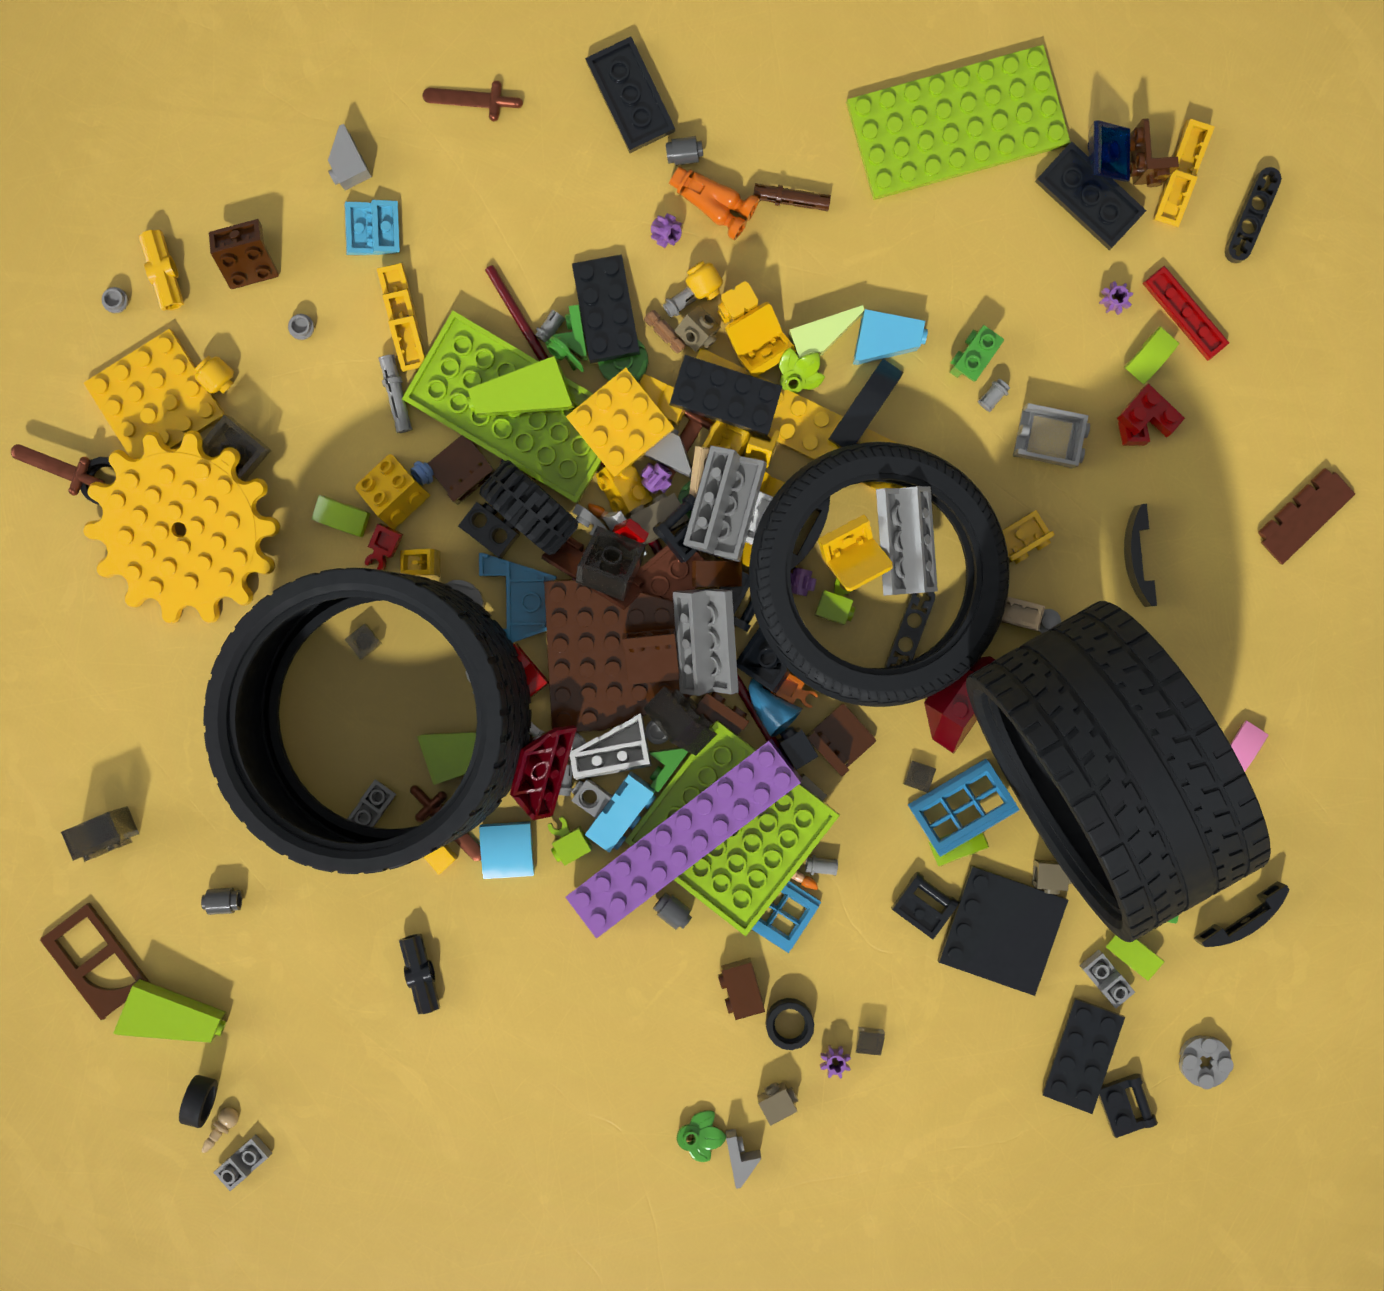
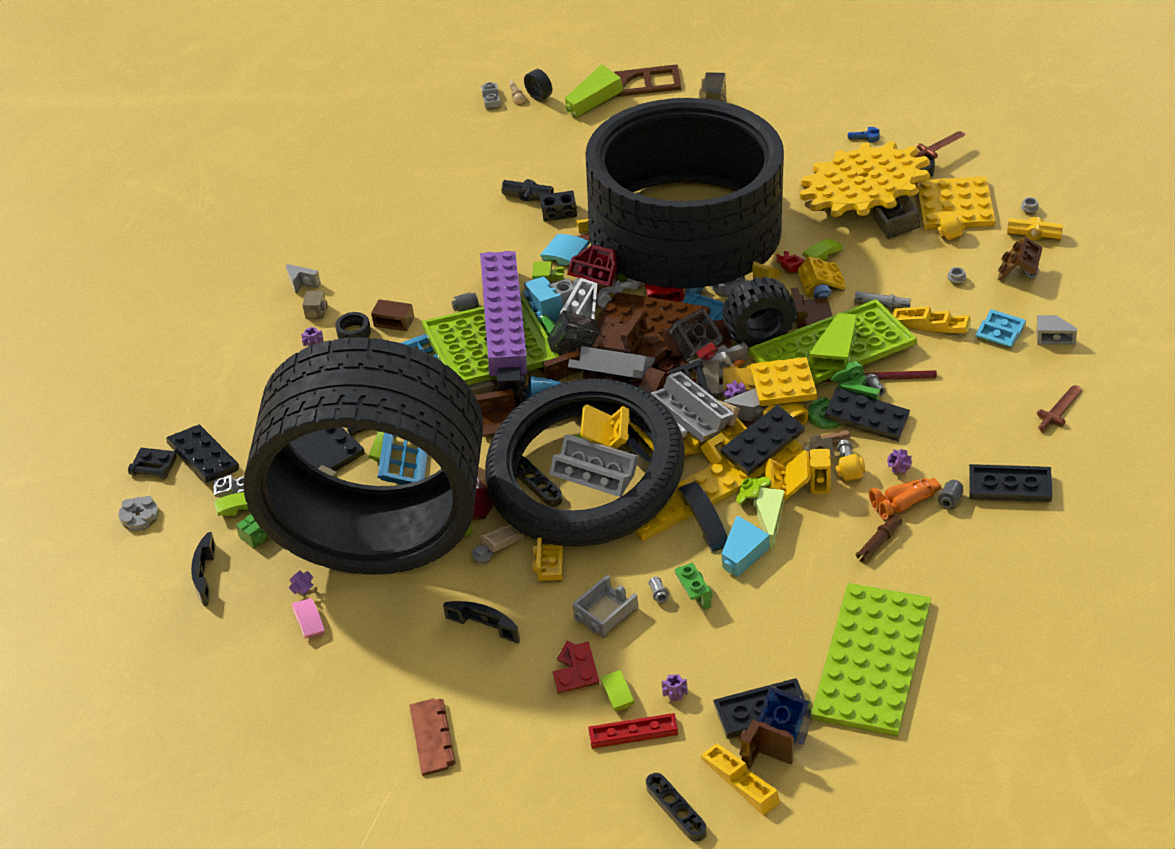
camera: 130 degrees right, 45 degrees down
bright green plate [676,1110,726,1162] -> none
none -> black brick [539,190,577,221]
none -> blue bar [847,127,880,143]

